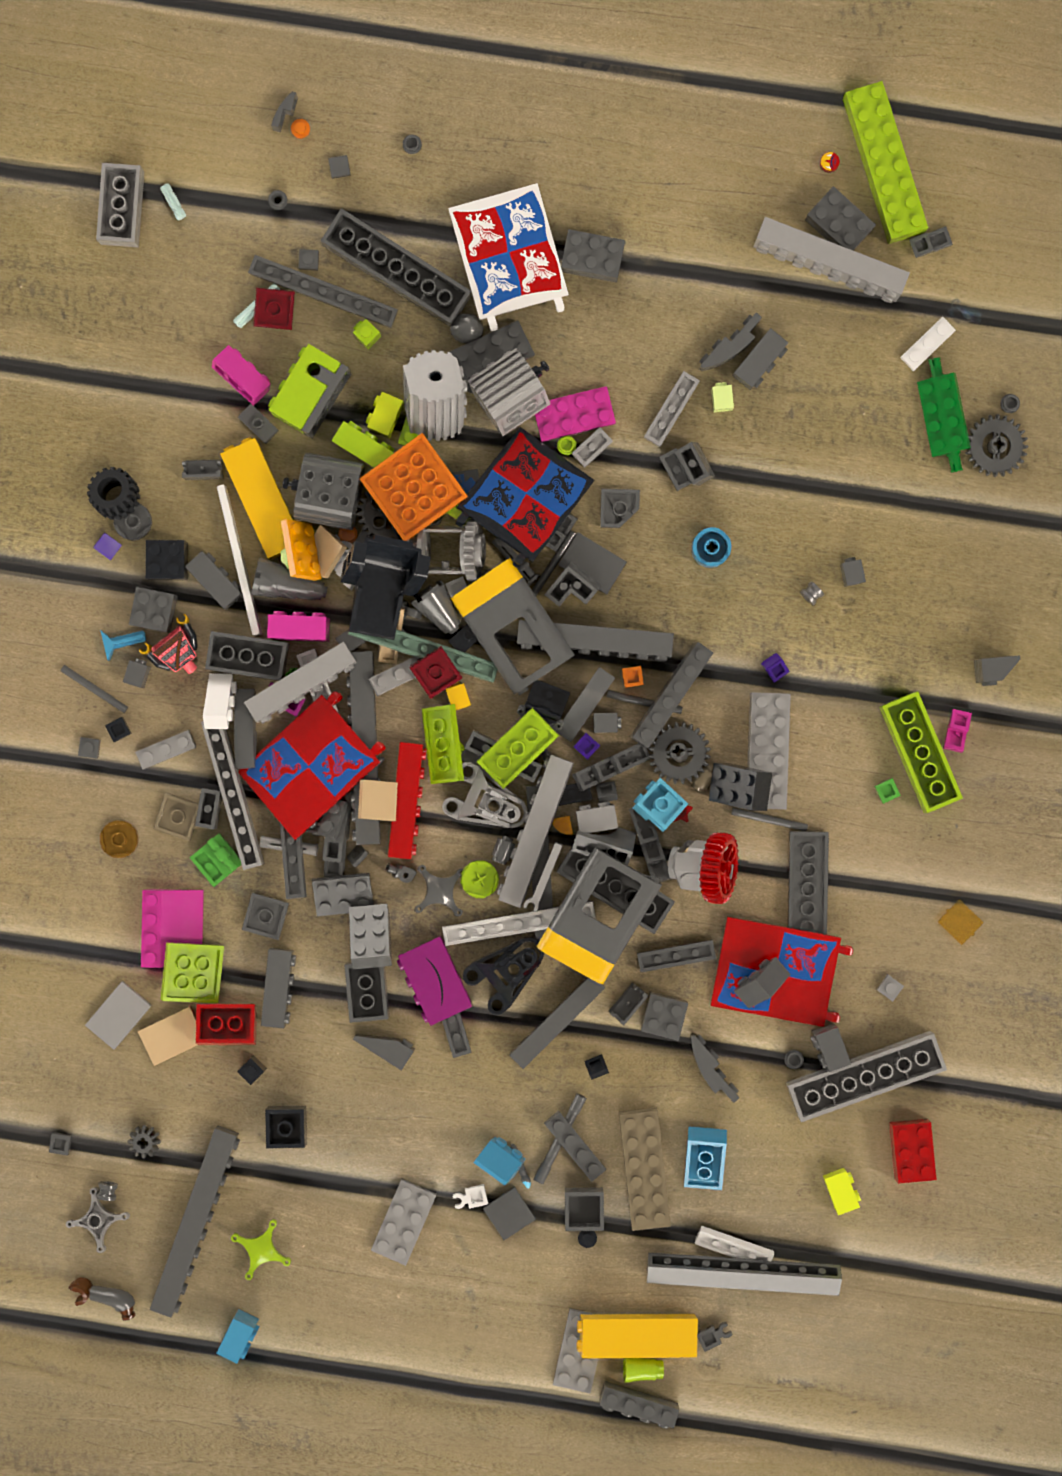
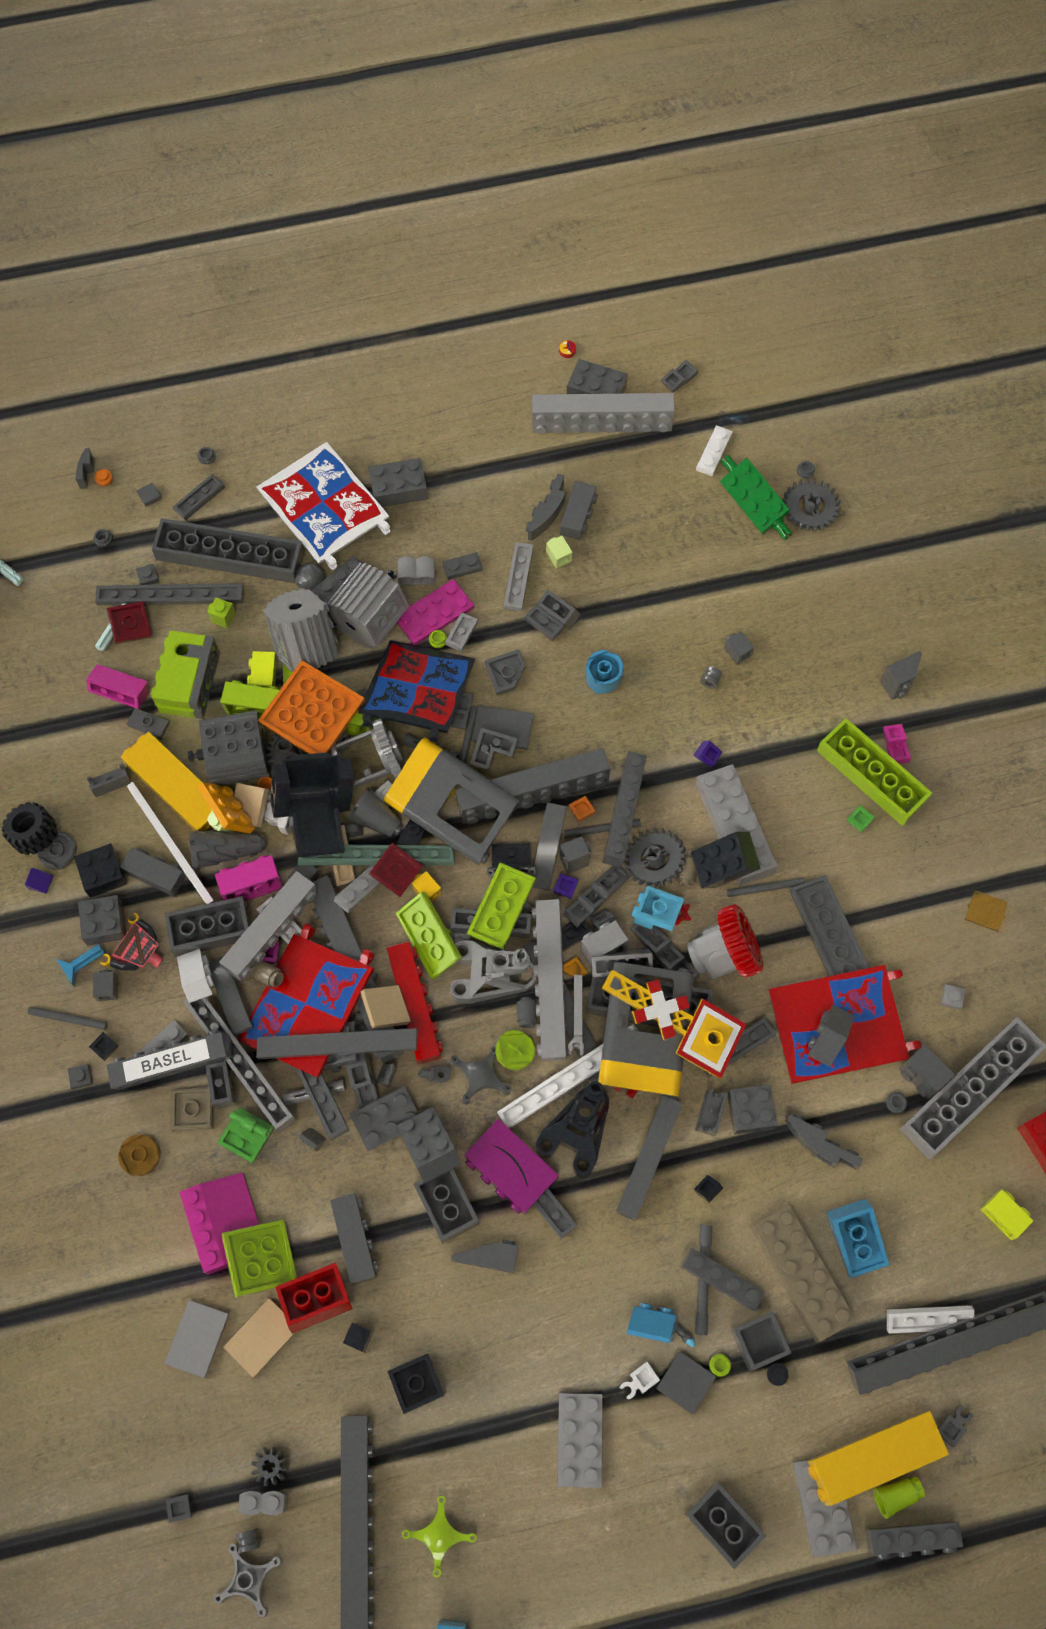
camera: 20 degrees left, 20 degrees down
dark grey plate [242,893,290,940] -> none
lime brick [843,81,928,244] -> none
none -> dark grey brick [107,1030,233,1090]
none -> dark grey tile [173,474,225,521]
none -> light grey brick [239,1491,288,1515]
none -> dark tan brick [253,961,284,988]
none -> dark grey tile [256,1028,418,1059]
none -> dark grey slope [299,1128,326,1151]
none -> light grey brick [398,556,435,586]
none -> dark grey plate [442,552,482,580]
none -> piece [602,970,747,1079]
none -> dark grey brick [685,1482,766,1569]
none -> lime plate [709,1354,731,1377]

